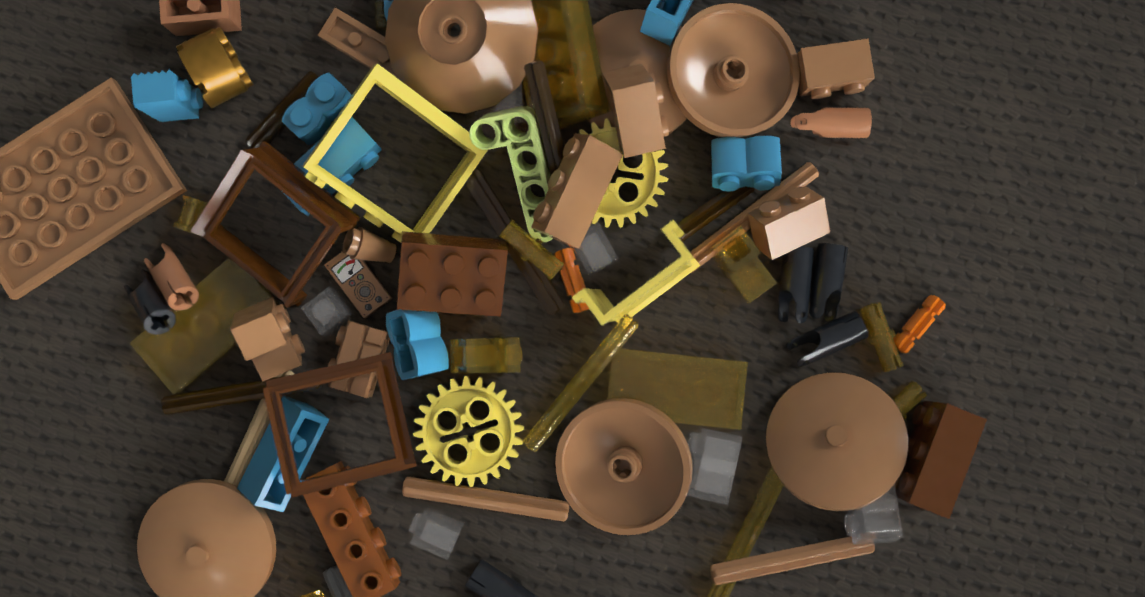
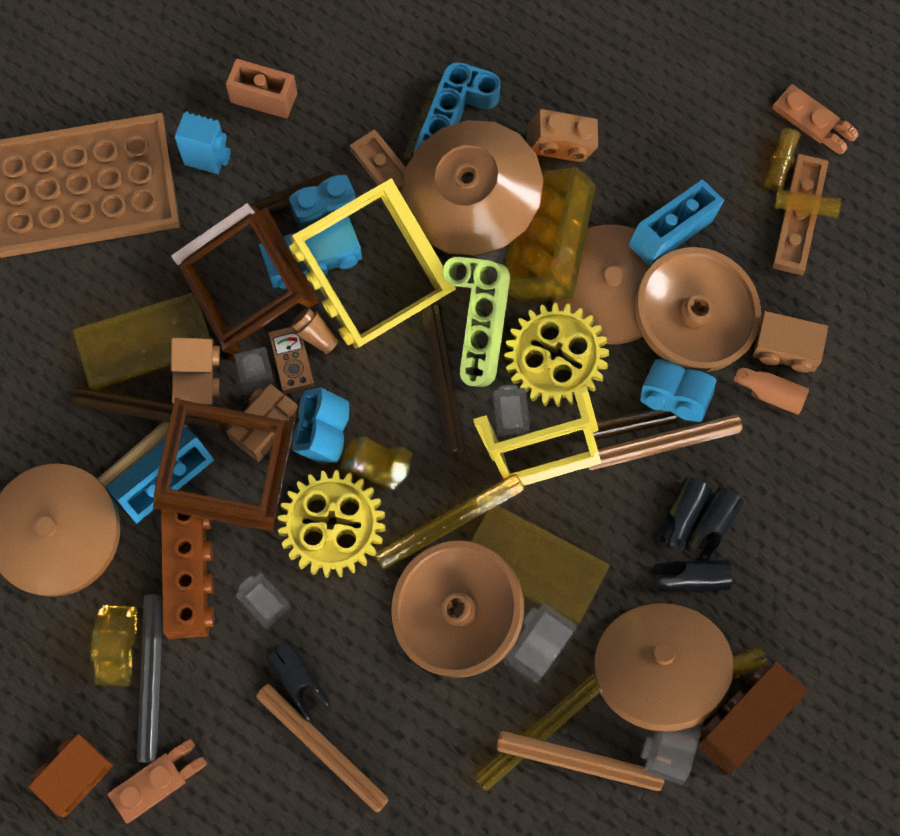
camera: 25 degrees right, 15 degrees down
black piece [124,269,176,335] -> none
nougat piece [144,243,199,310] -> none
clear yellow bush [172,195,208,236] -> none
pearl gold brick [176,27,253,108] -> none
reddish brown brick [397,231,508,317] -> none
medium nougat axle [402,477,569,522] -> none
clear yellow pin [499,220,565,280] -> none
dark brown axle [524,61,564,177] -> none
medium nougat brick [531,133,623,249] -> none
orange axle [554,248,589,313] -> none
medium nougat brick [602,64,669,158] -> none
clear yellow brick [710,225,777,304] -> none
brick [747,186,830,260] -> none
clear yellow pin [859,302,904,372] -> none
orange axle [891,295,946,353] -> none

